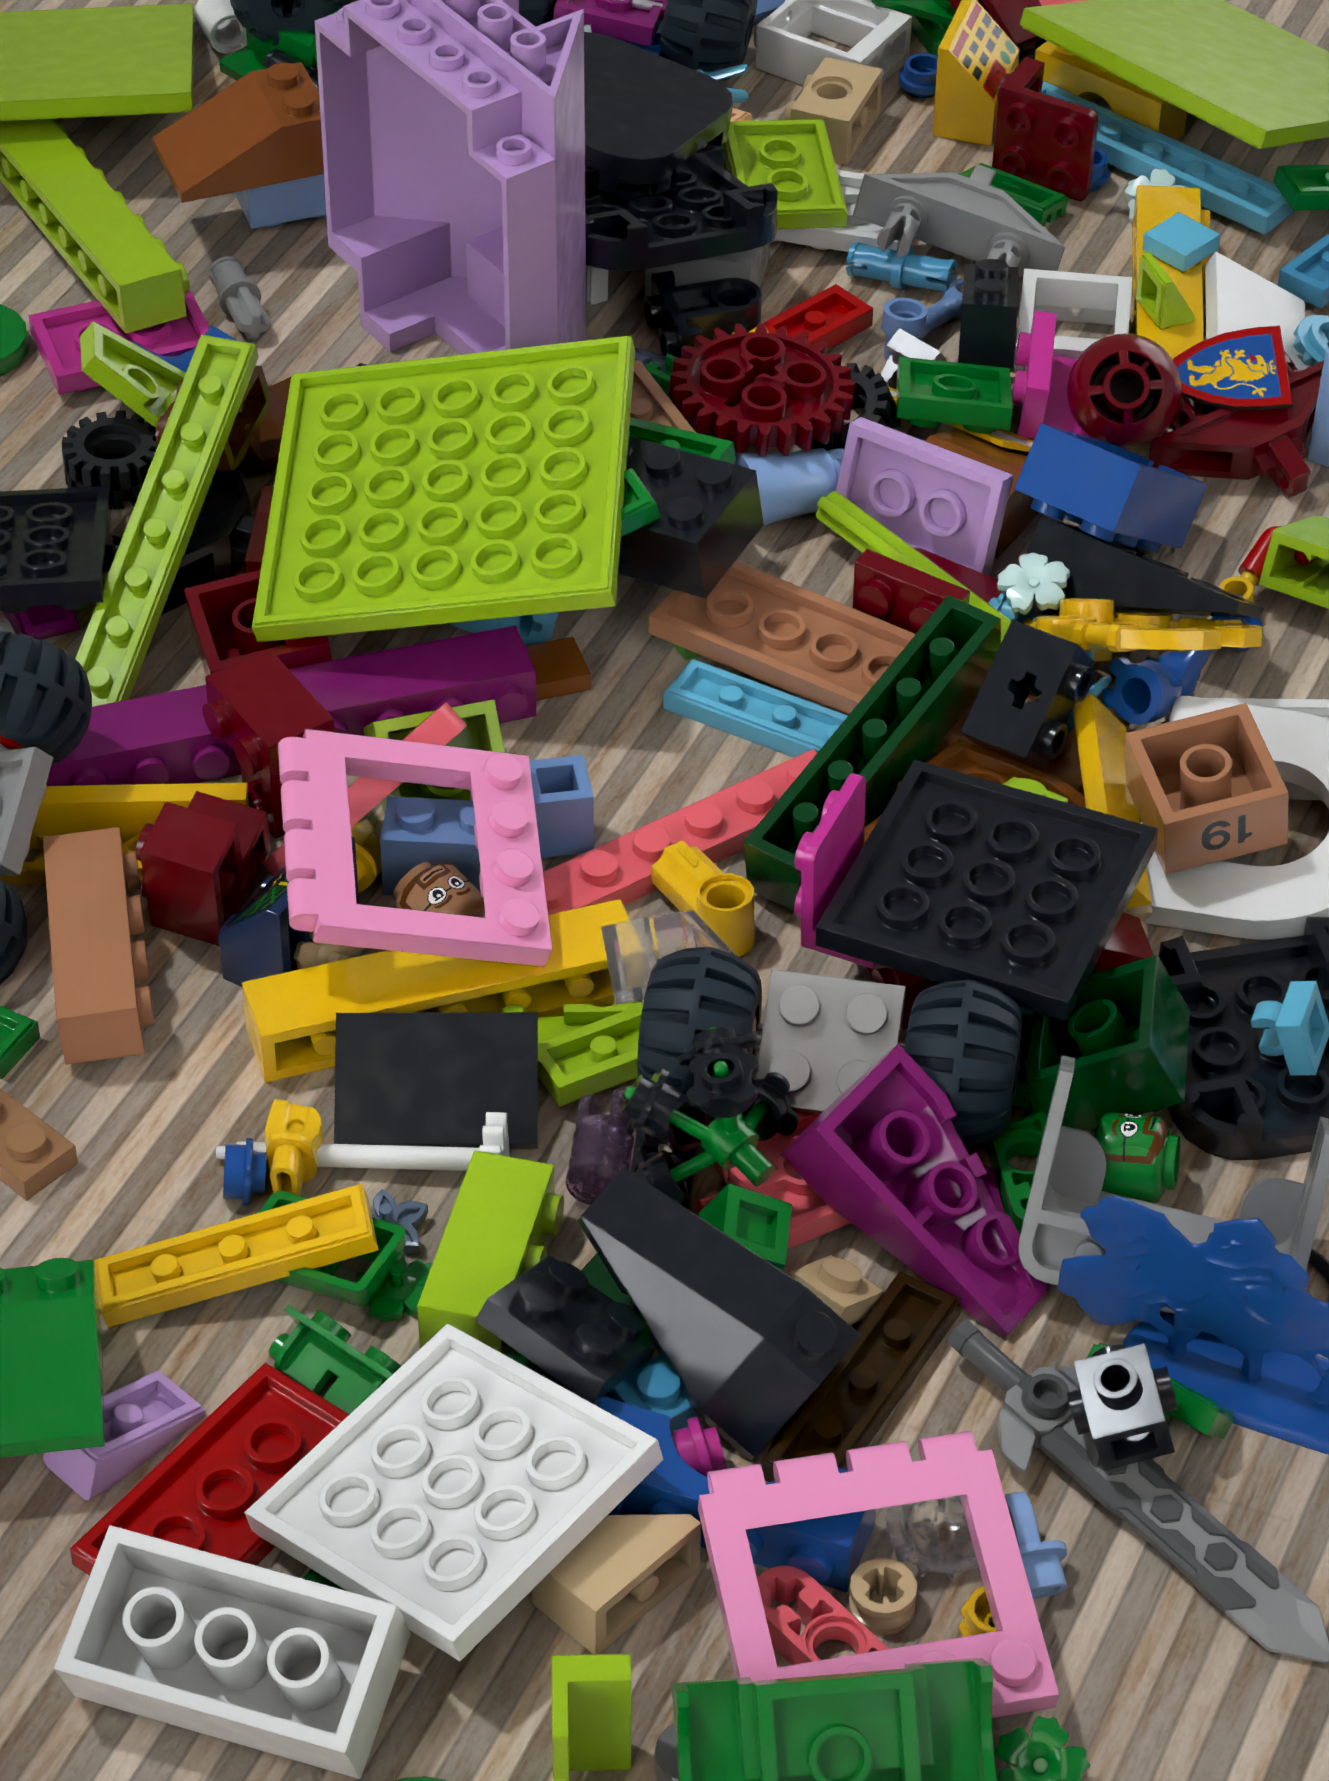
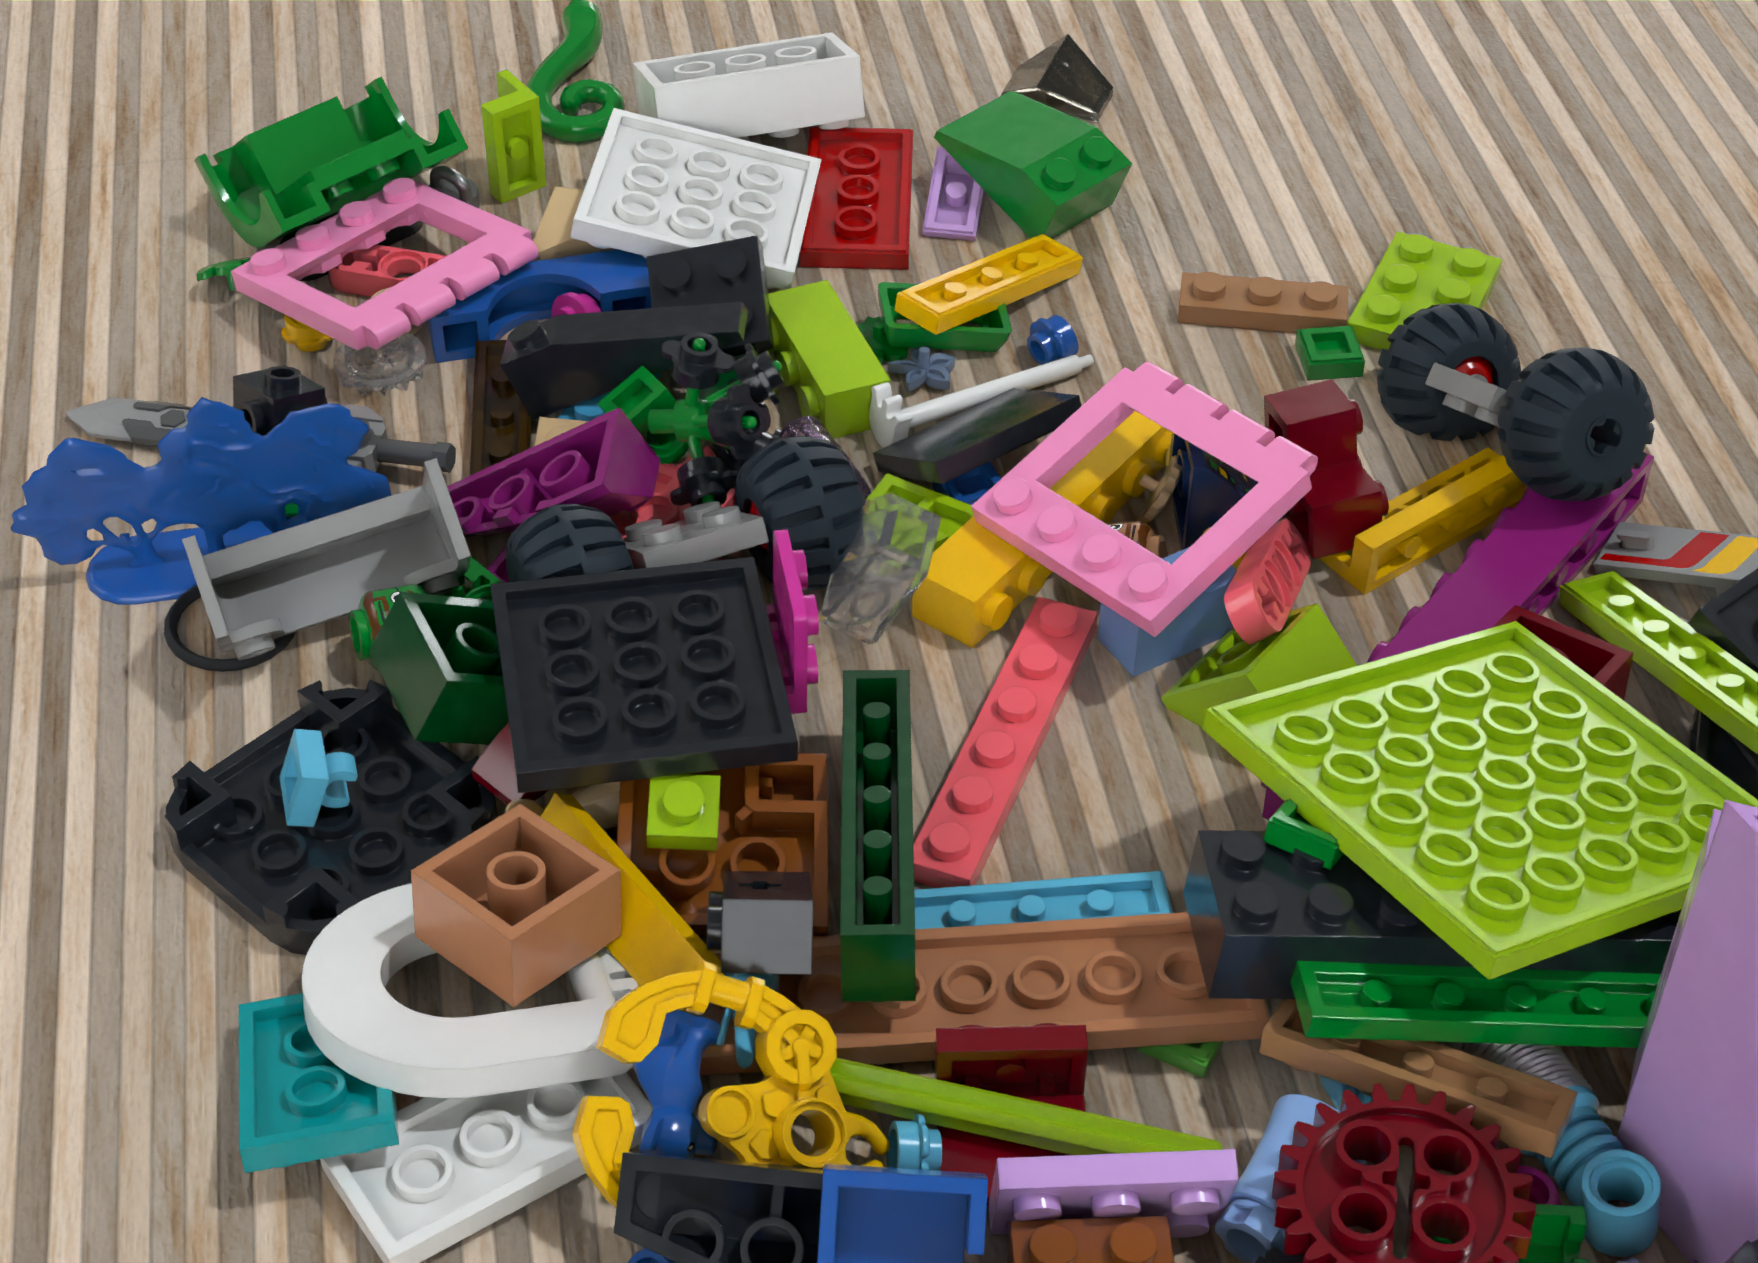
camera: 145 degrees right, 0 degrees up
nougat brick [43,827,155,1065] -> none
dark red brick [202,650,335,839] -> none
yellow piece [265,1099,324,1196] -> none
green hinge [269,1305,401,1415] -> none
medium blue brick [530,755,594,858] -> none
yellow piece [651,840,755,957] -> none
light aqua plant [997,553,1070,615] -> none
light blue piece [1005,1491,1067,1599] -> none

